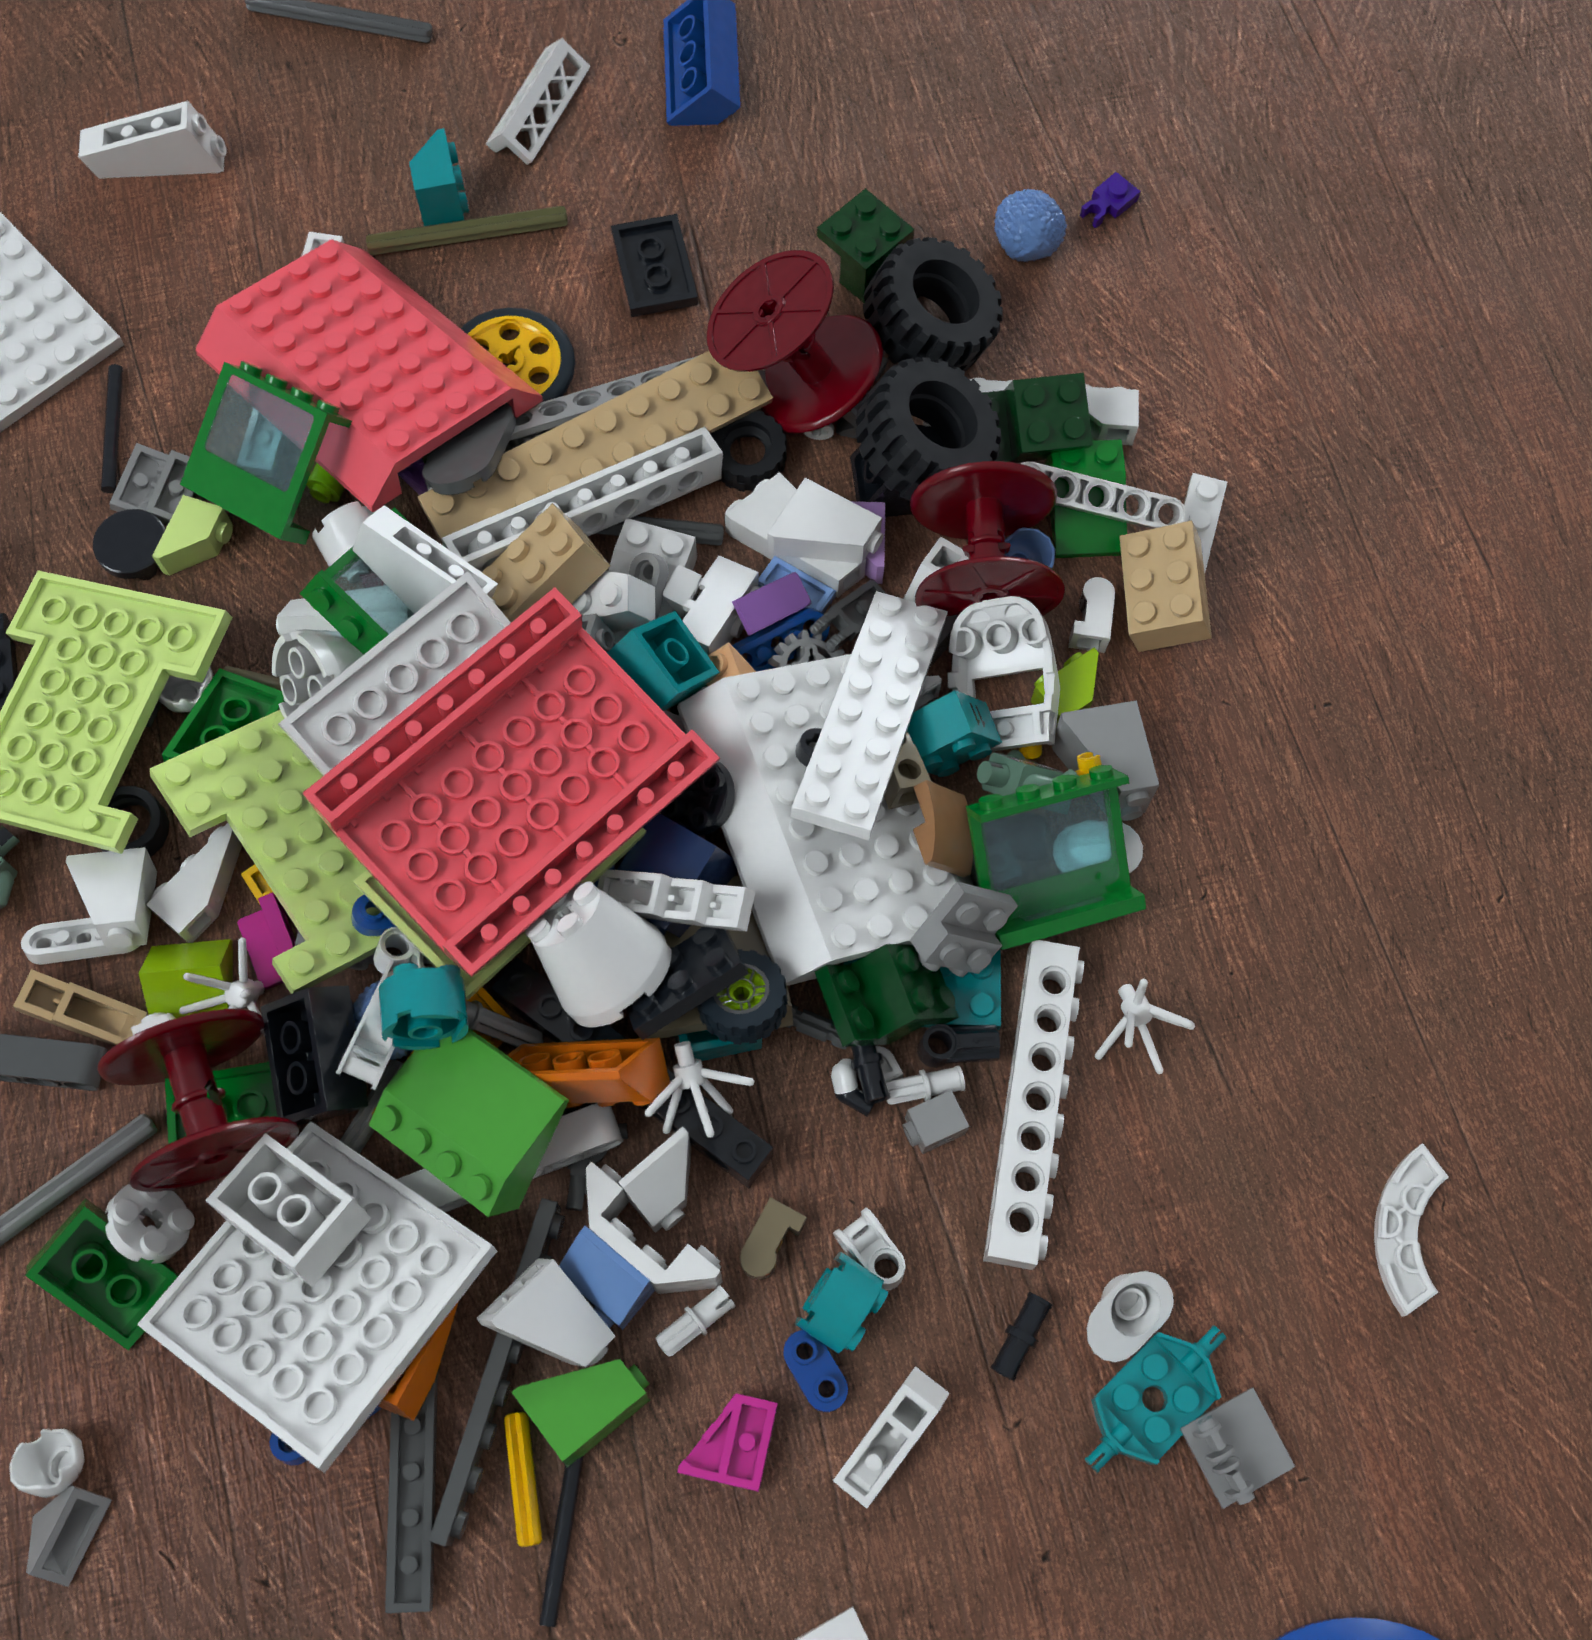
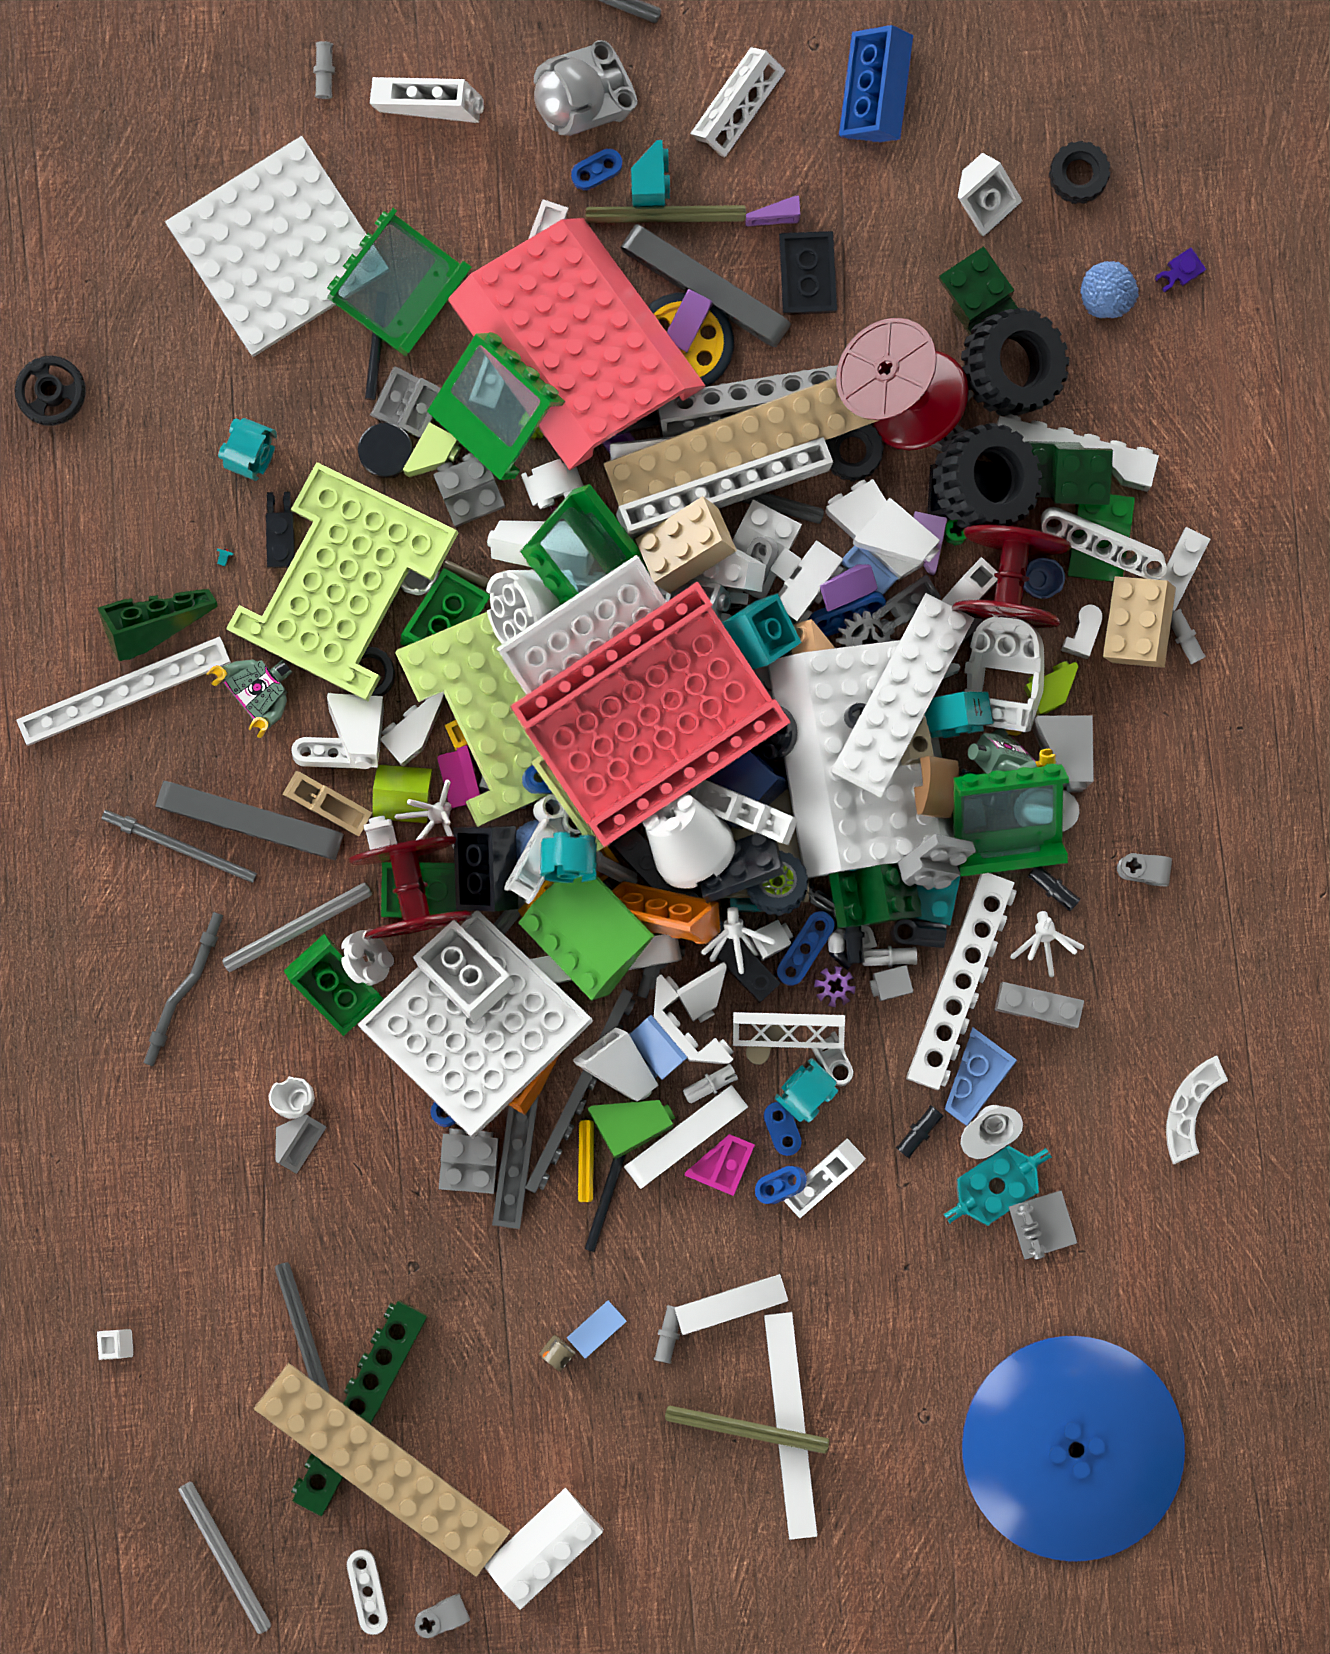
camera: 10 degrees right, 15 degrees up
white slope [353,506,498,614] -> none
dark grey tile [422,403,516,495] -> none
none -> light grey pin [313,41,335,99]
none -> clear light blue panel [327,208,472,357]
none -> light grey plate [433,453,505,528]
none -> light grey plate [439,1129,499,1194]
none -> light grey piece [534,40,637,136]
none -> blue plate [571,149,622,190]
none -> dark grey beam [620,224,791,348]
none -> white beam [624,1085,748,1189]
none -> medium lavender slope [667,289,712,352]
none -> white fence [733,1012,845,1049]
none -> medium lavender slope [745,195,800,226]
none -> white slope [749,920,793,961]
none -> blue plate [755,1166,807,1204]
none -> blue plate [777,911,834,986]
none -> medium lavender piece [814,966,856,1007]
none -> green bush [944,519,966,546]
none -> medium blue wing [945,1027,1017,1126]
none -> white slope [958,153,1023,236]
none -> light grey arch [994,982,1084,1029]
none -> black pin [1027,866,1081,912]
none -> black tyre [1049,141,1110,204]
none -> light grey piece [1117,853,1172,886]
none -> light grey pin [1171,608,1206,664]

